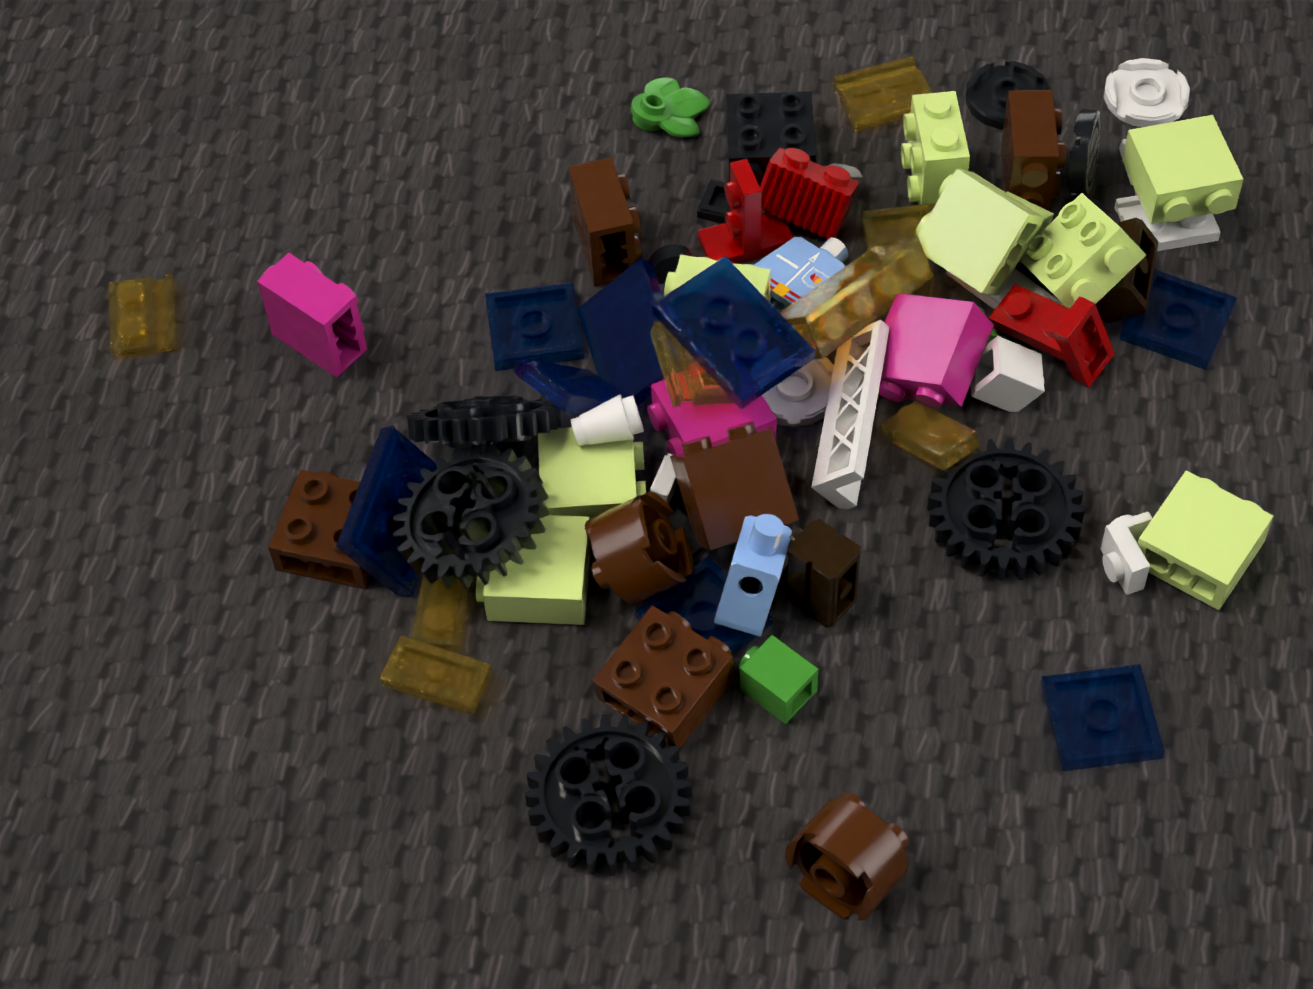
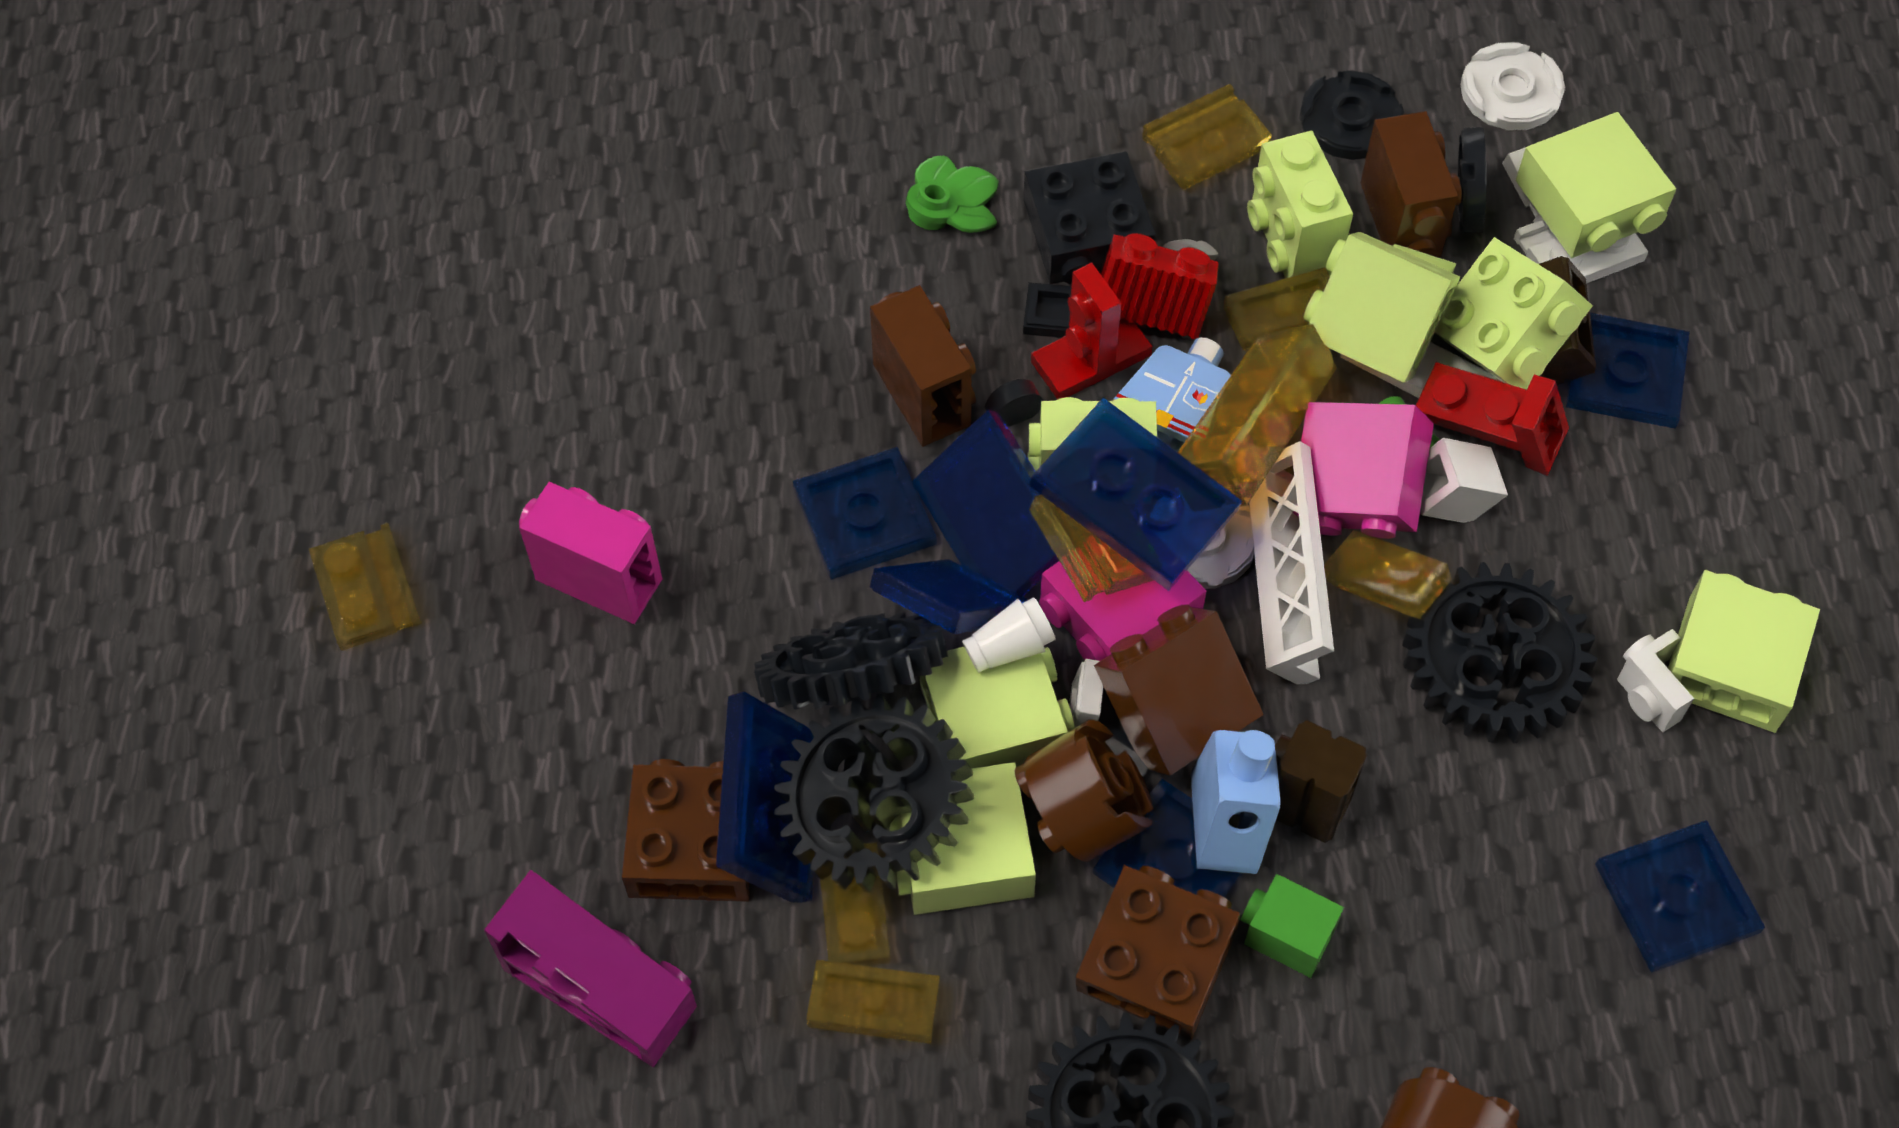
camera: 15 degrees left, 5 degrees up
none -> magenta wedge [484,869,697,1067]

